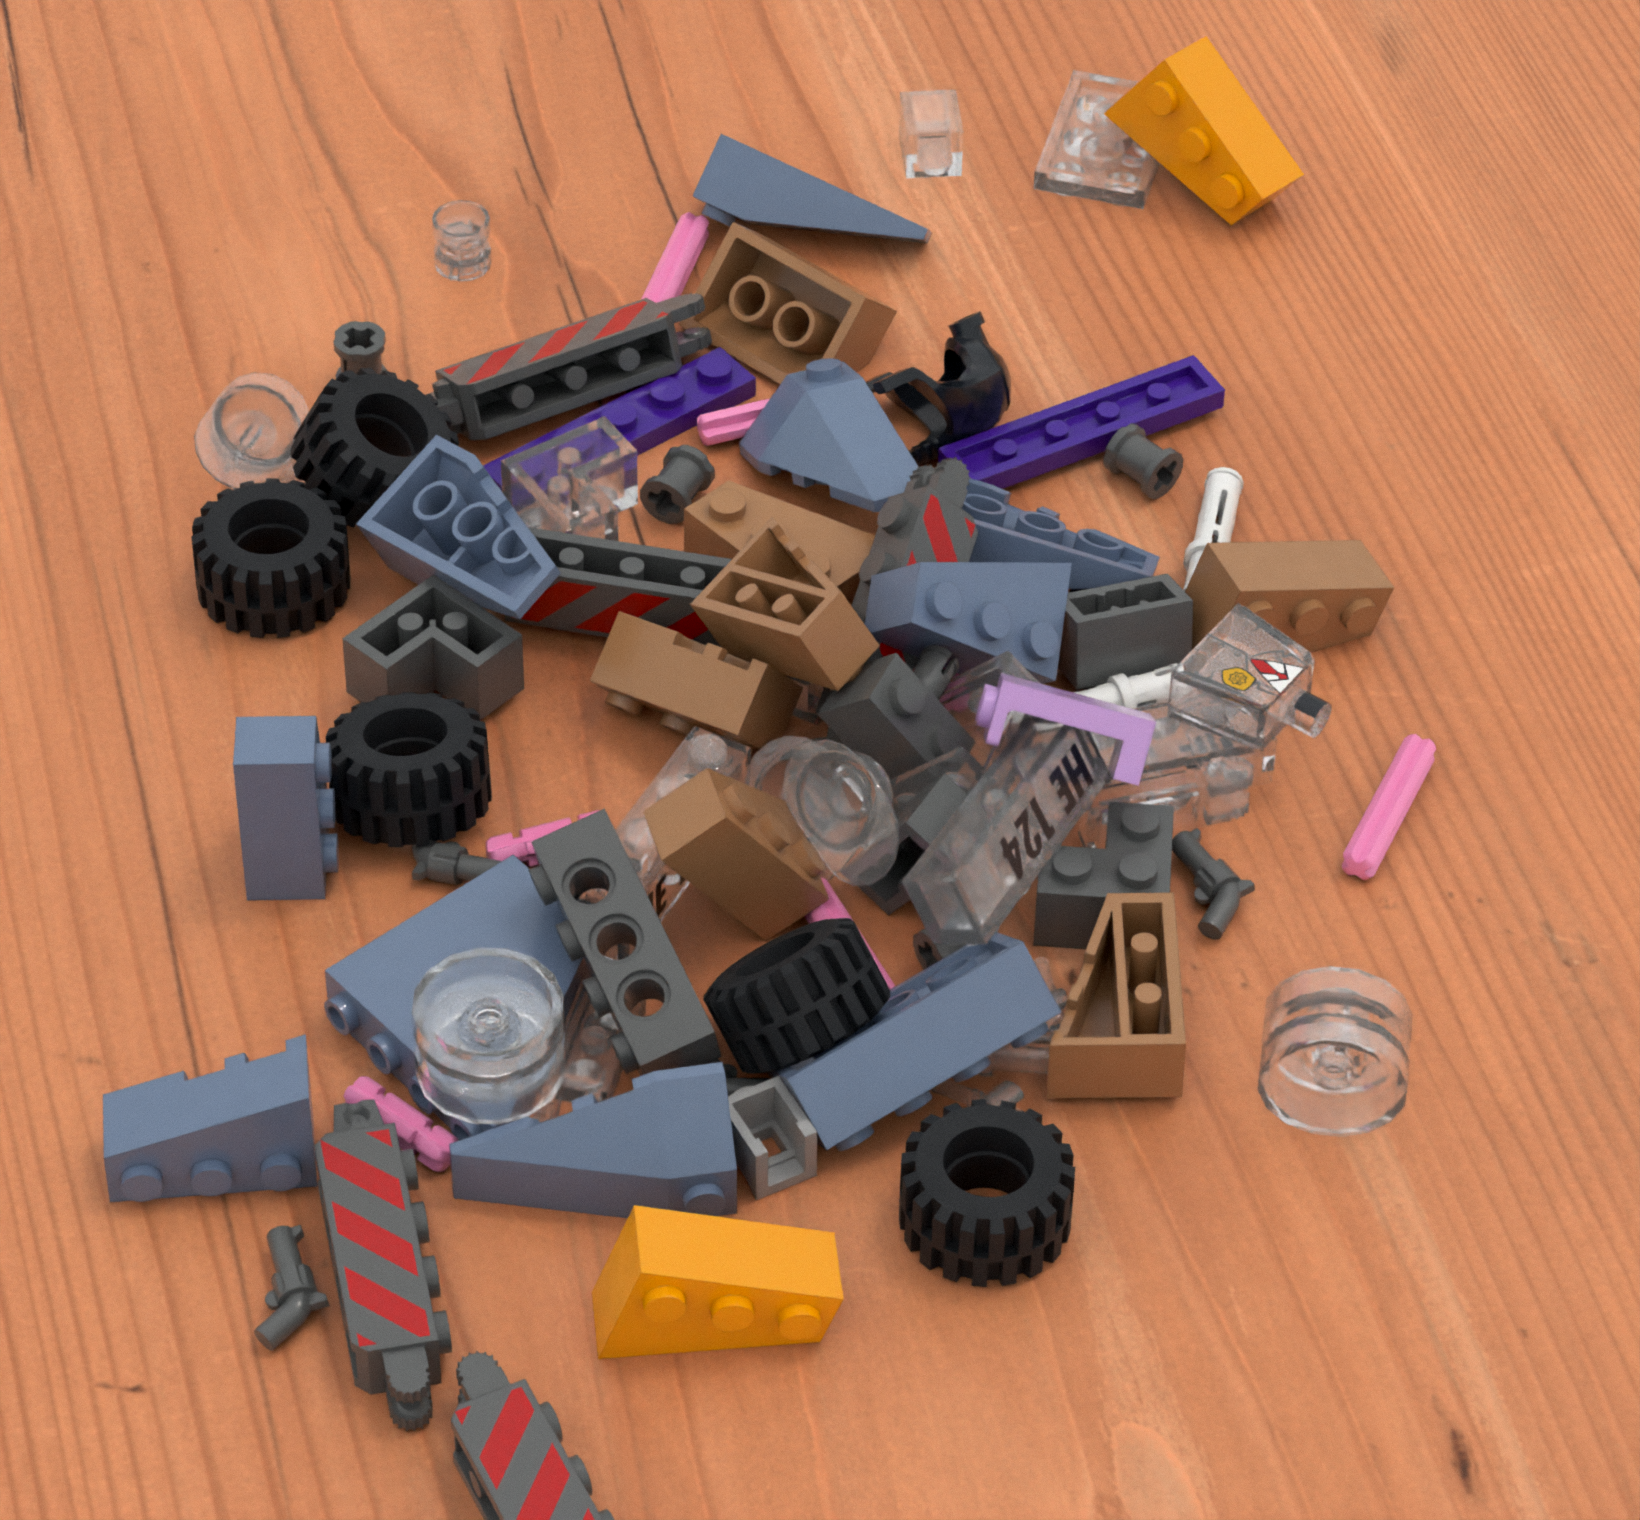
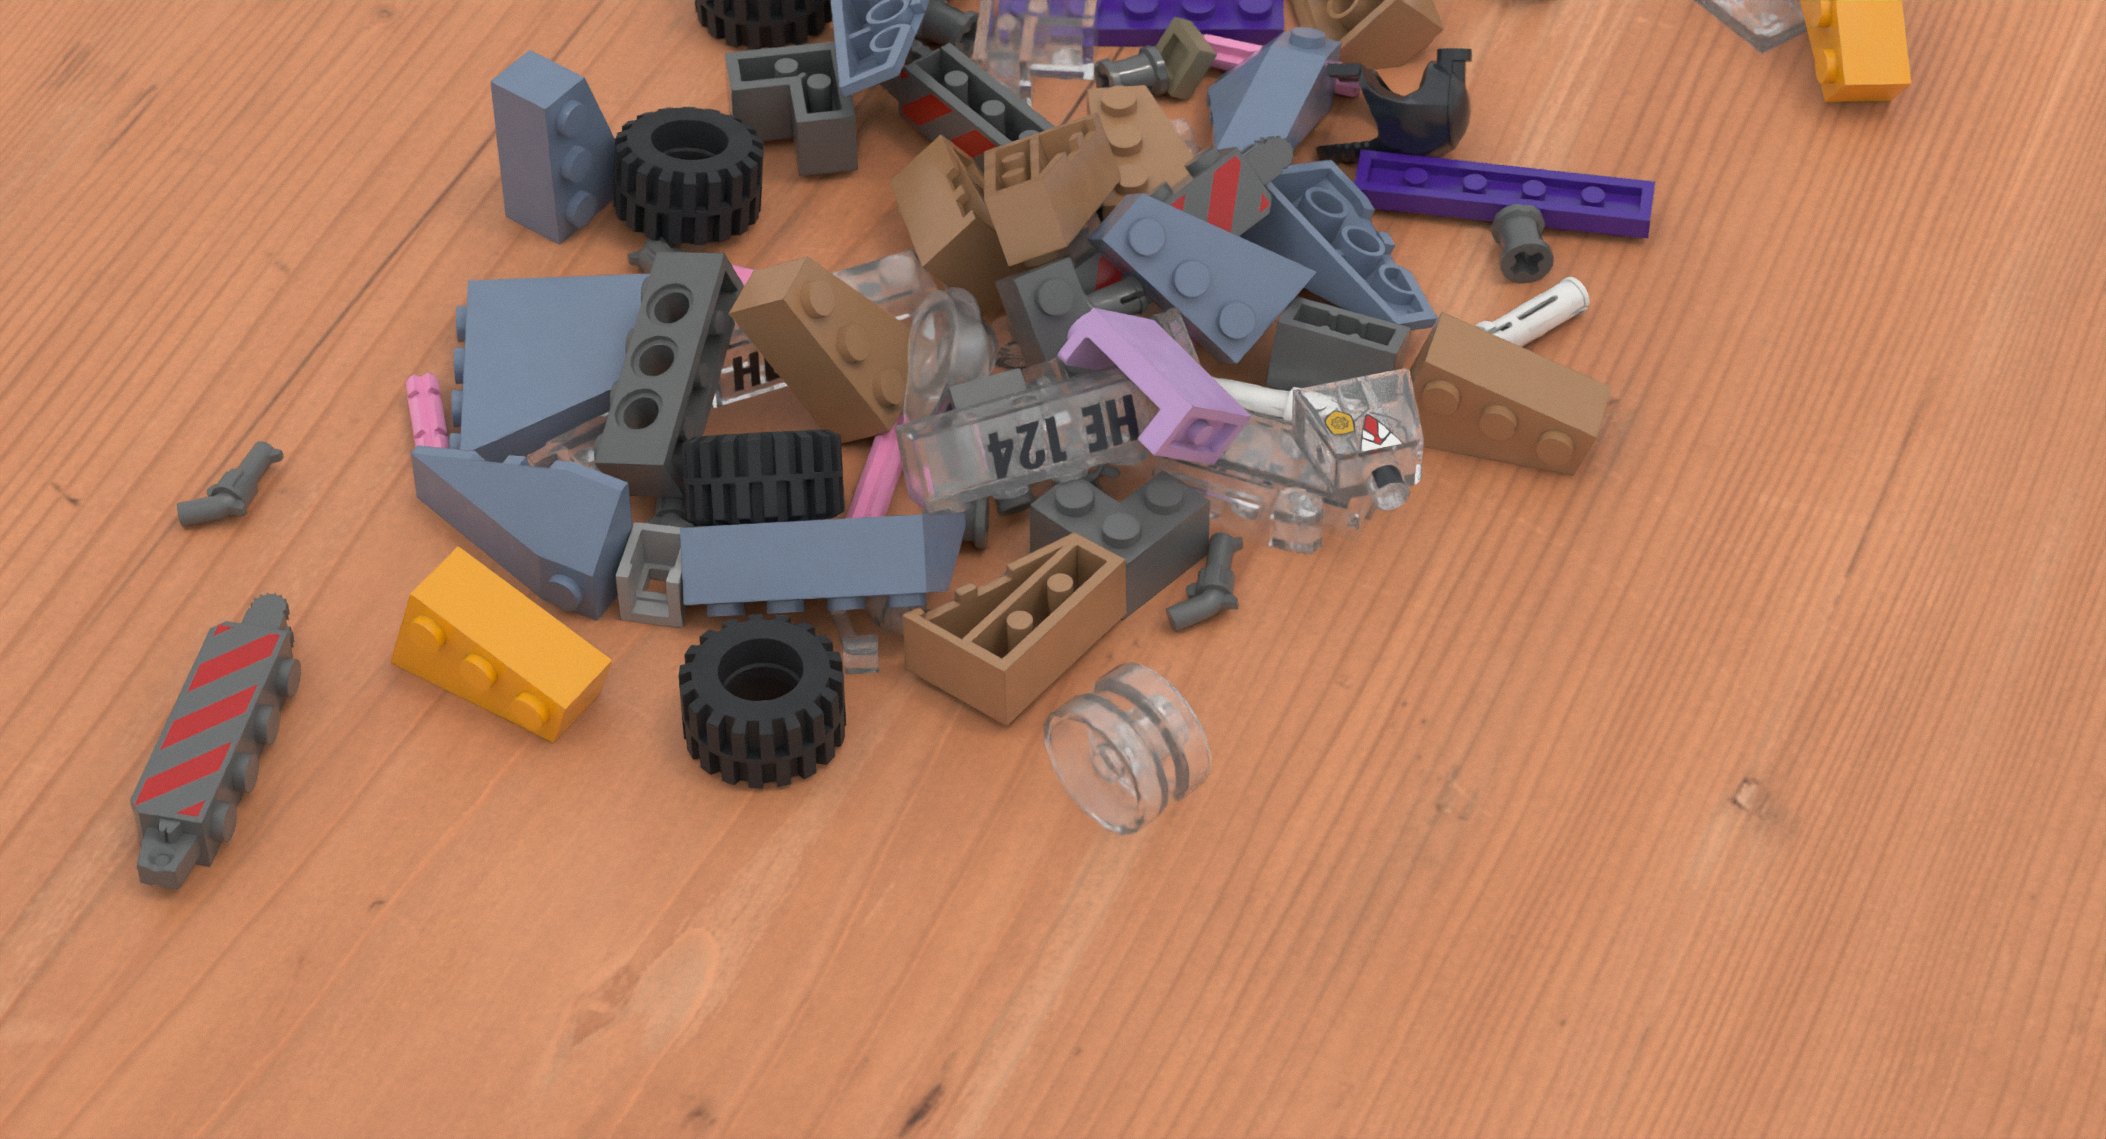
camera: 40 degrees right, 0 degrees up
sand blue wedge [103,1034,317,1202] -> none
dark grey hinge [314,1099,452,1431] -> none
clear wheel [412,948,566,1124] -> none
bright pink axle [1342,734,1436,880] -> none
none -> dark tan plate [1156,17,1217,100]

